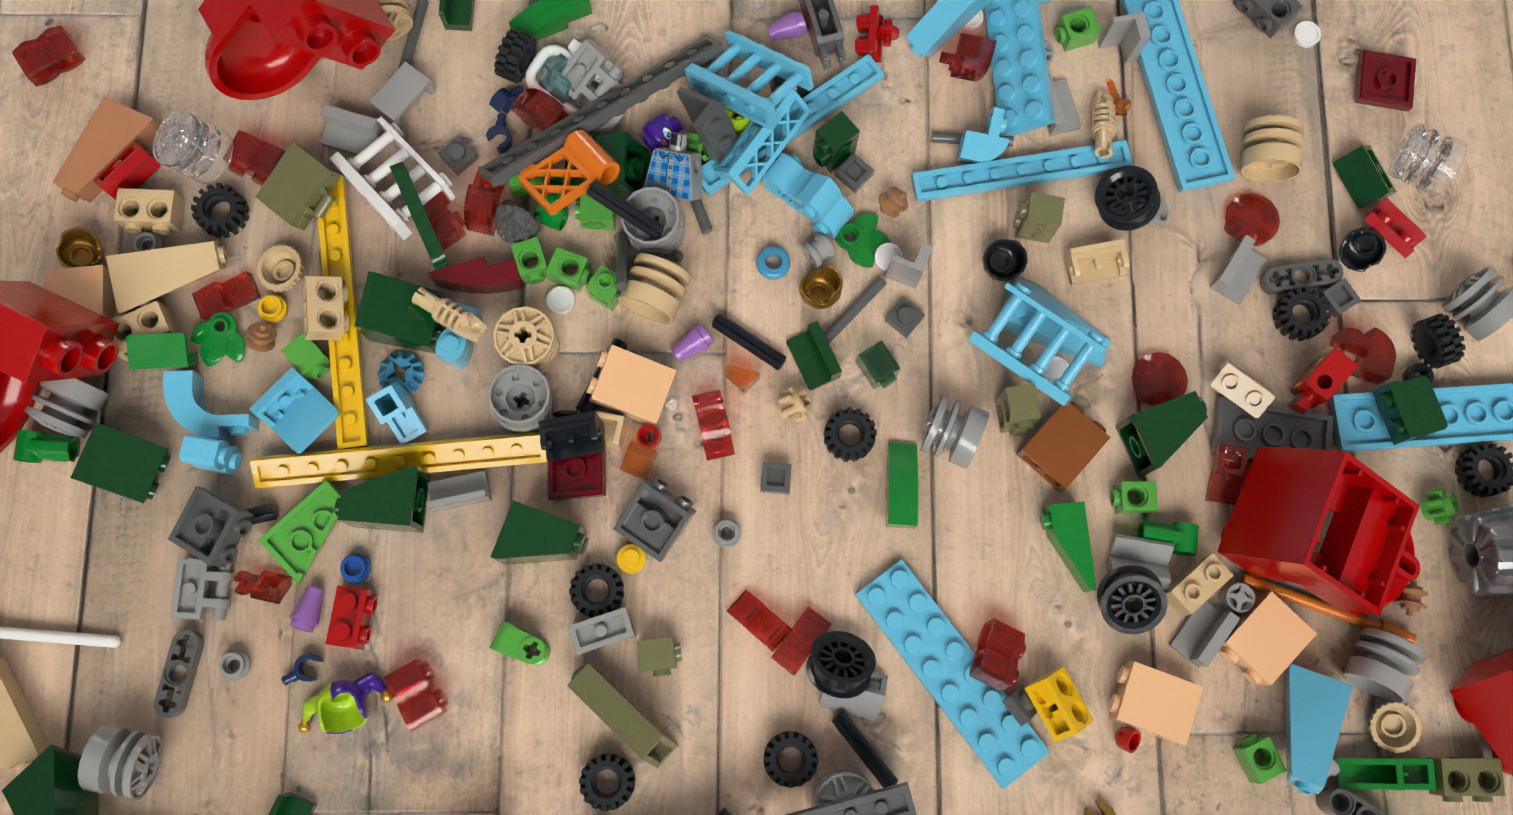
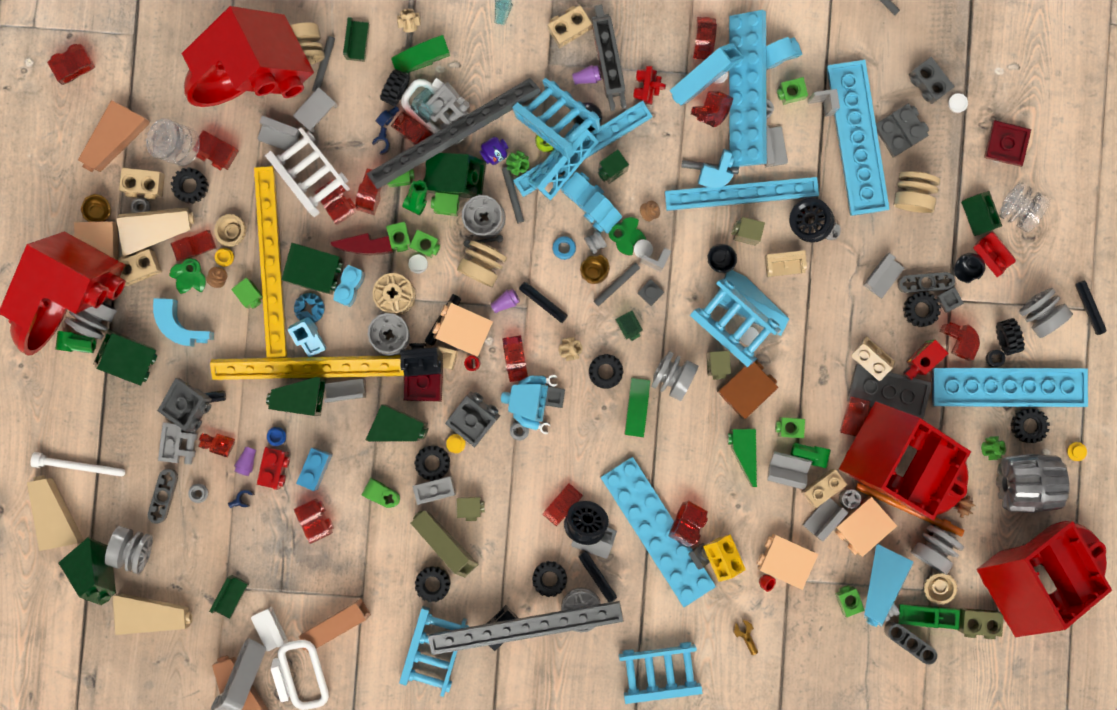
camera: 10 degrees right, 10 degrees up
red panel [93,141,160,200] -> none
green panel [126,332,199,370] -> none
medium azure brick [179,434,242,475] -> none
medium azure bracket [249,367,339,453] -> none
olive piece [255,141,341,231] -> none
bright green wing [258,480,341,584] -> none
piece [298,672,394,734] -> none
tan brick [302,276,349,340] -> none
dark green beam [389,161,449,270] -> none
tan hinge [412,287,488,343] -> none
dark grey plate [438,136,479,176] -> none
dark grey hair [494,199,541,243] -> none
orange piece [517,130,620,216] -> none
black axle [586,181,664,239] -> none
bright green brick [586,264,620,312] -> none
dark grey bar [615,231,628,291] -> none
clear orange slope [620,441,658,480] -> none
torso [643,132,703,201] -> none
dark grey bracket [677,87,738,163] -> none
clear orange slope [725,365,760,393] -> none
clear red slope [727,590,792,652] -> none
dark green panel [786,321,842,391] -> none
dark grey plate [835,153,874,193] -> none
tan hinge [1091,91,1116,159] -> none
black wheel [1097,565,1168,634] -> none
clear orange hand [1107,80,1131,116] -> none
dark green slope [1115,391,1208,479] -> none
clear red dish [1131,352,1188,406] -> none
clear red dish [1224,193,1280,247] -> none
dark green bracket [1372,376,1448,445] -> none
none -> dark azure brick [296,447,332,491]
none -> medium azure torso [501,375,557,434]
none -> dark grey plate [876,103,929,158]

